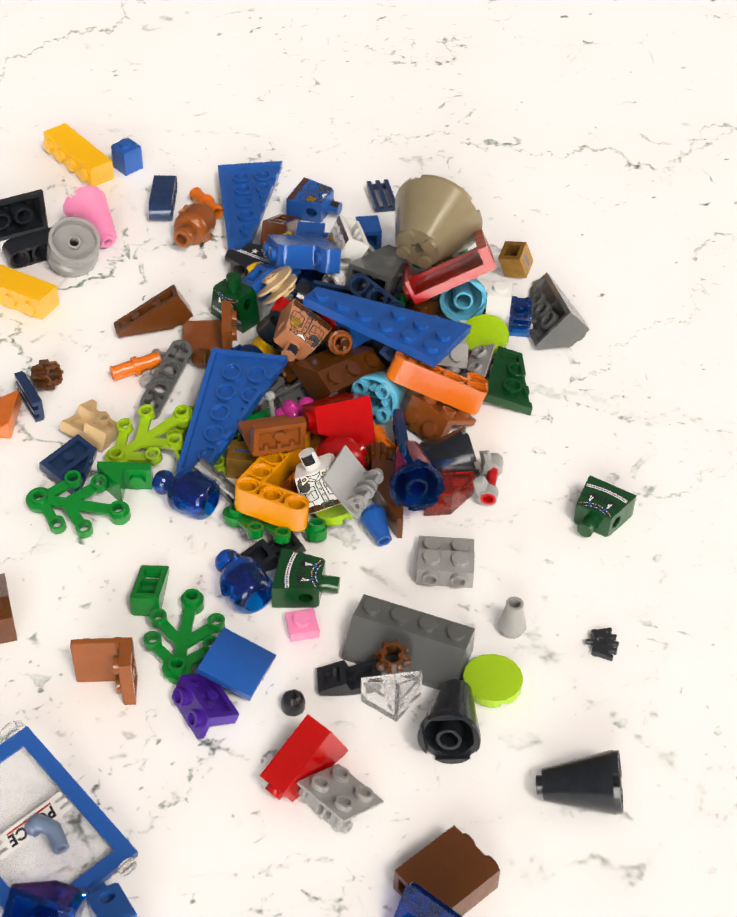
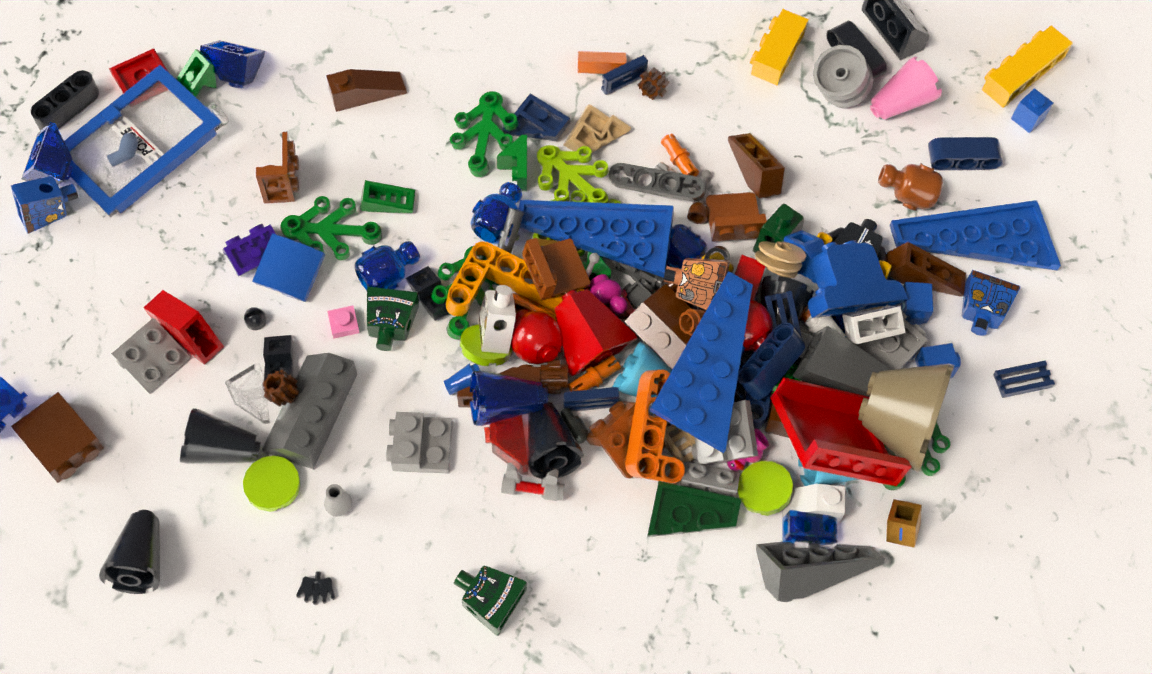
camera: 85 degrees right, 20 degrees up
orange pin [189,187,223,219] -> none
light grey hinge [322,445,384,521] -> none

